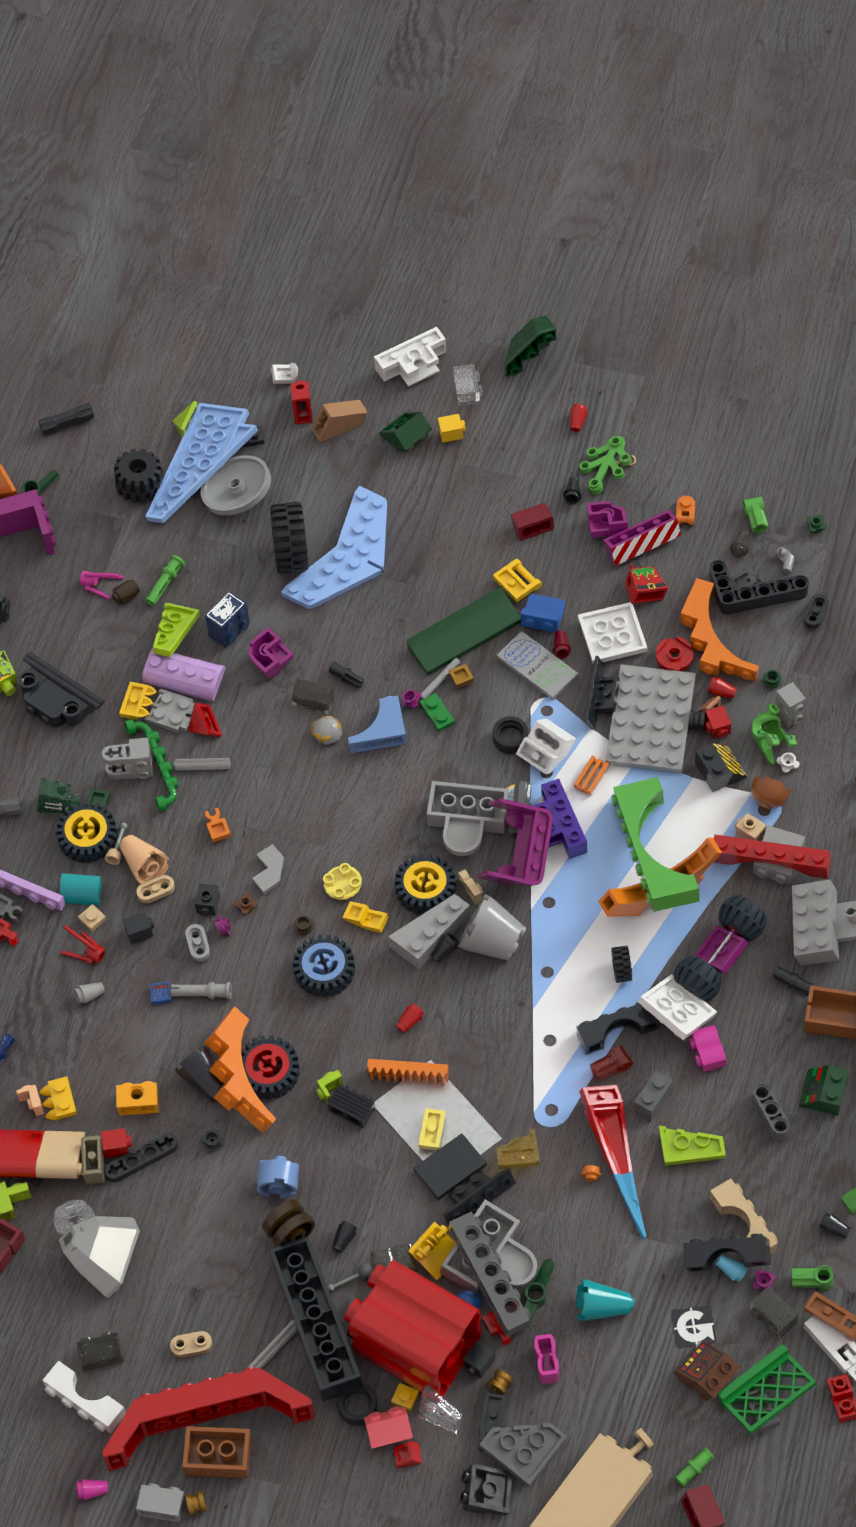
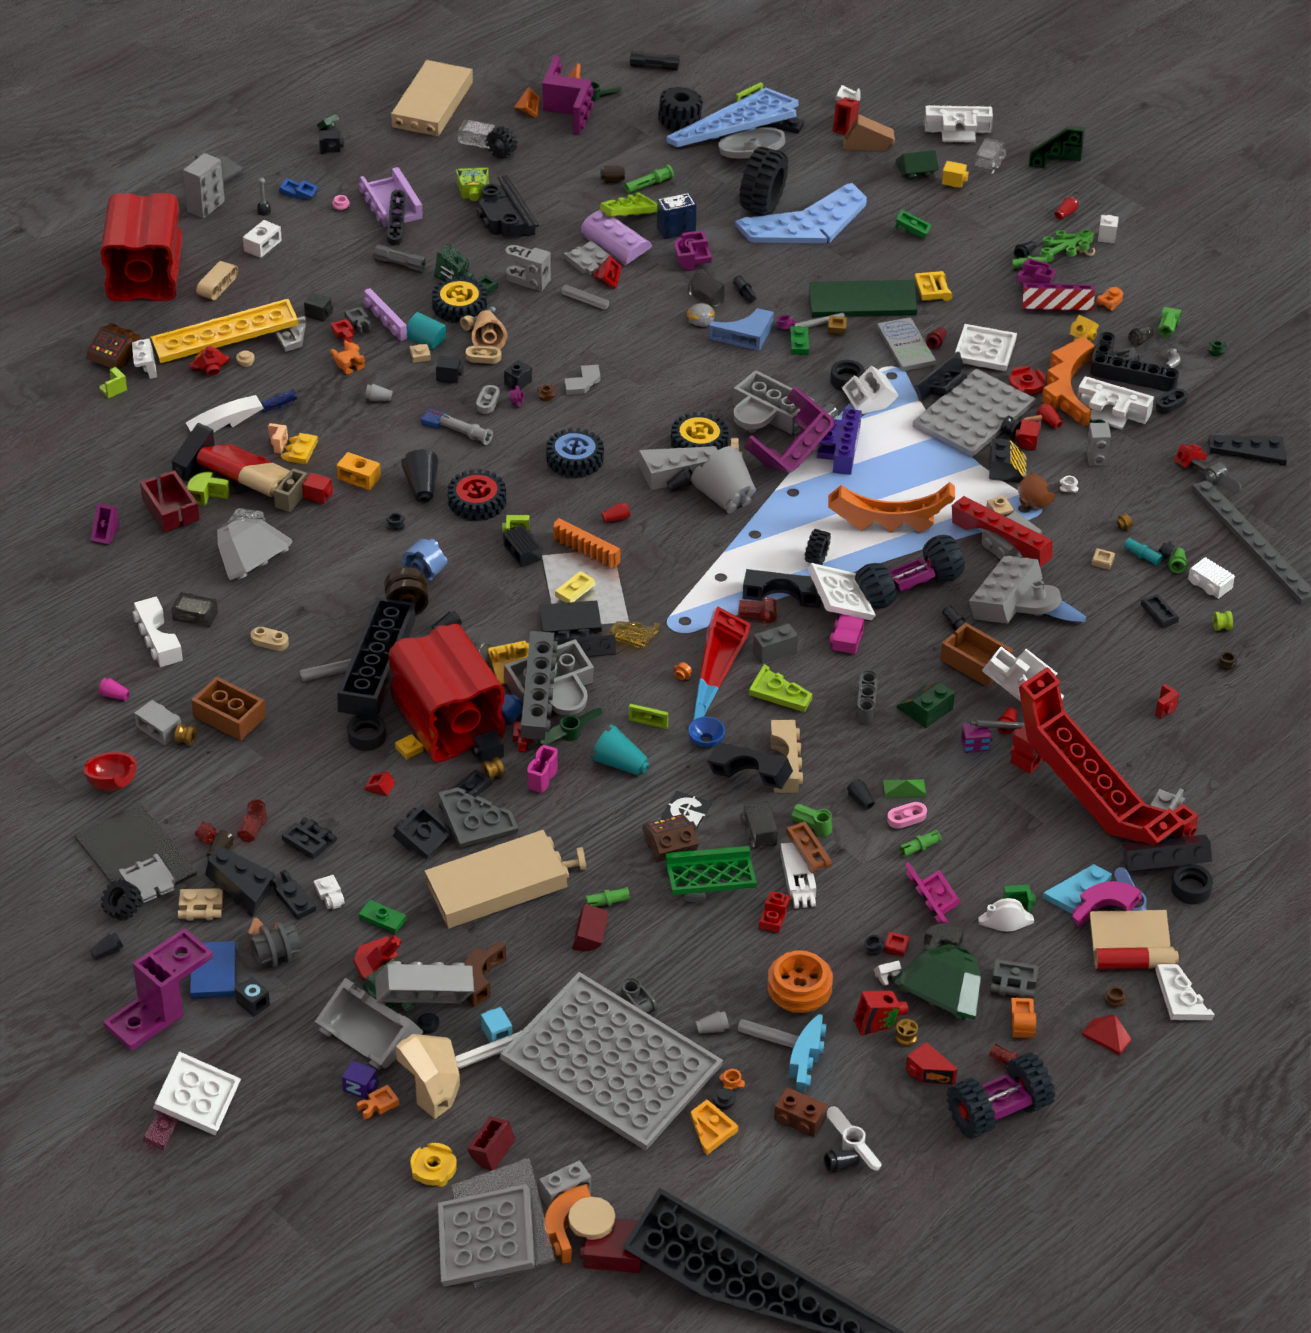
camera: 25 degrees right, 15 degrees down
red plant [61,925,106,965] -> none
dark pink plant [80,571,123,600] -> none
red slope [102,1367,315,1471] -> none
black beam [105,1133,178,1182] -> none
yellow plate [119,682,157,720] -> none
green bar [124,719,179,812] -> none
orange arch [204,1006,276,1133] -> none
orange plate [205,808,231,843] -> none
dark brown plate [294,915,314,935] -> none
light yellow dish [323,863,362,900] -> none
yellow slope [342,901,389,933] -> none
coral brick [364,1407,413,1448] -> none
clear wing [418,1385,463,1434] -> none
dark red brick [510,502,554,541] -> none
blue bracket [521,594,566,632] -> none
orange tile [574,755,609,796] -> none
bright green arch [611,777,700,912] -> none
red torso [625,562,668,604] -> none
medium azure cone [715,1254,747,1282] -> none
bright green piece [751,704,797,765] -> none
magenta plate [753,1270,775,1293] -> none
none -> orange animal [330,340,365,375]
none -> lime slope [629,704,668,729]
none -> blue piece [688,717,725,748]
none -> green plate [895,210,932,239]
none -> bright green pin [1012,255,1048,270]
none -> yellow brick [1069,315,1099,342]
none -> white piece [1077,376,1154,429]
none -> white brick [1098,215,1119,244]

